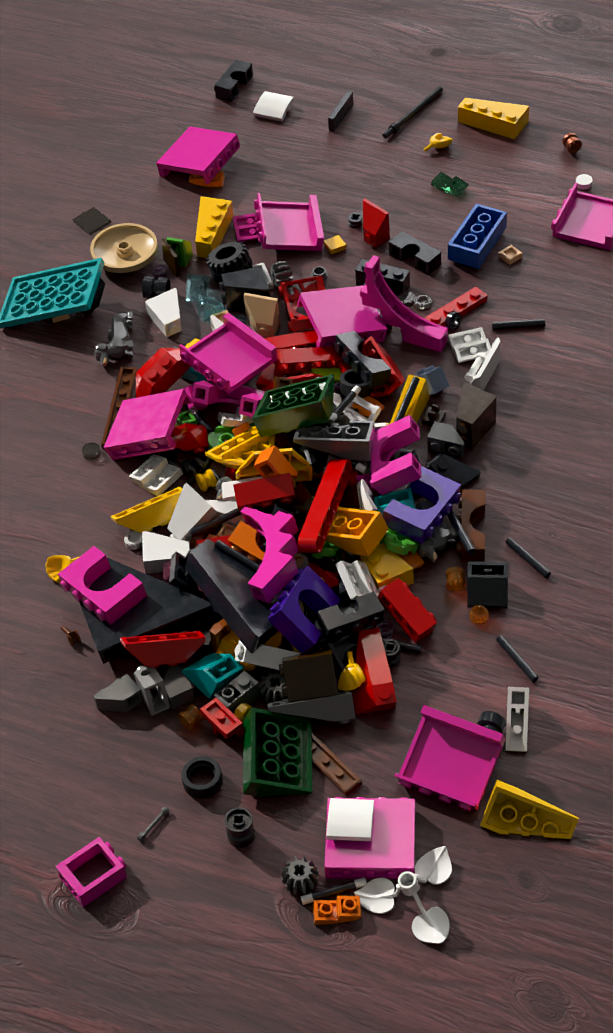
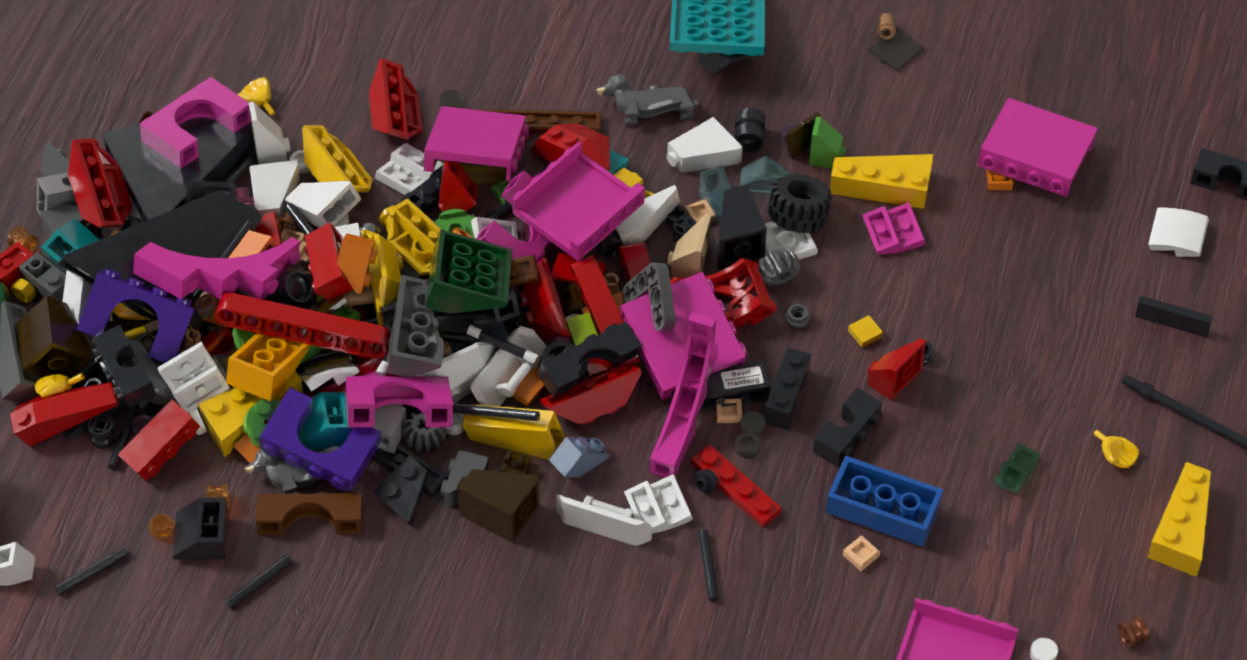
camera: 80 degrees right, 5 degrees up
tan dish [90,223,158,273] -> none
panel [253,193,324,251] -> none
black bar [447,509,476,555] -> none
none -> white slope [249,102,290,165]
none -> red wedge [369,58,423,140]
none -> dark grey beam [623,262,675,332]
none -> medium nougat pin [877,13,896,39]

